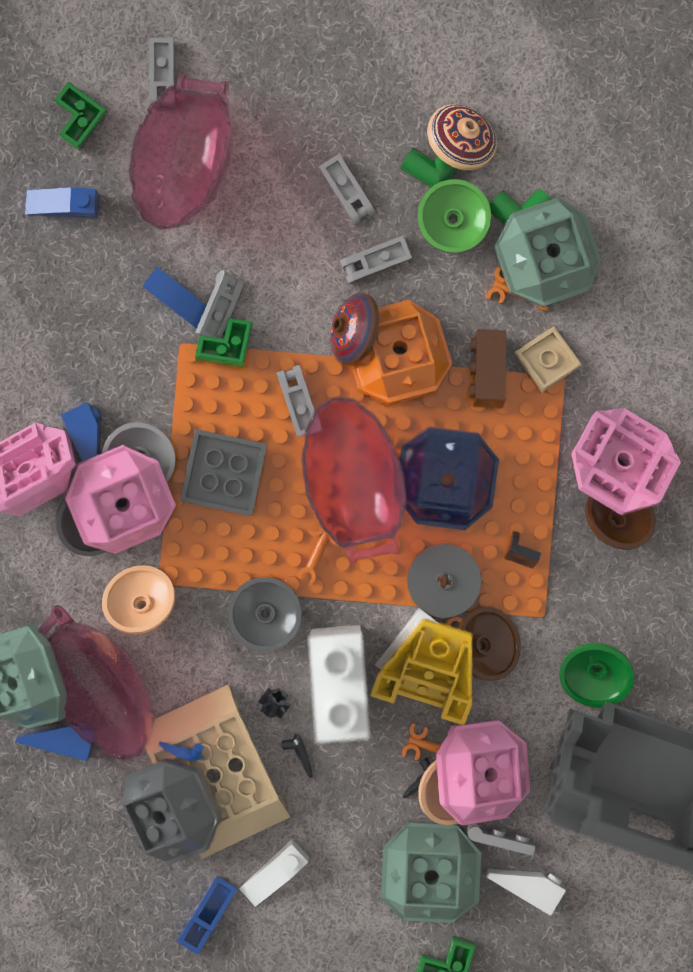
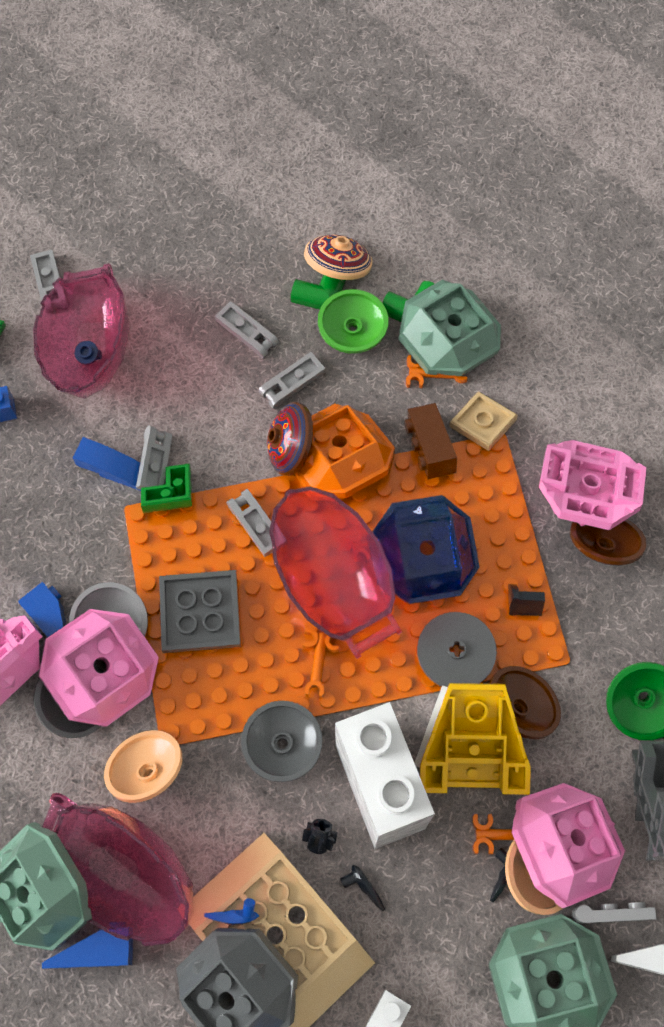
camera: 10 degrees left, 20 degrees down
none -> dark blue plate [74,341,102,365]

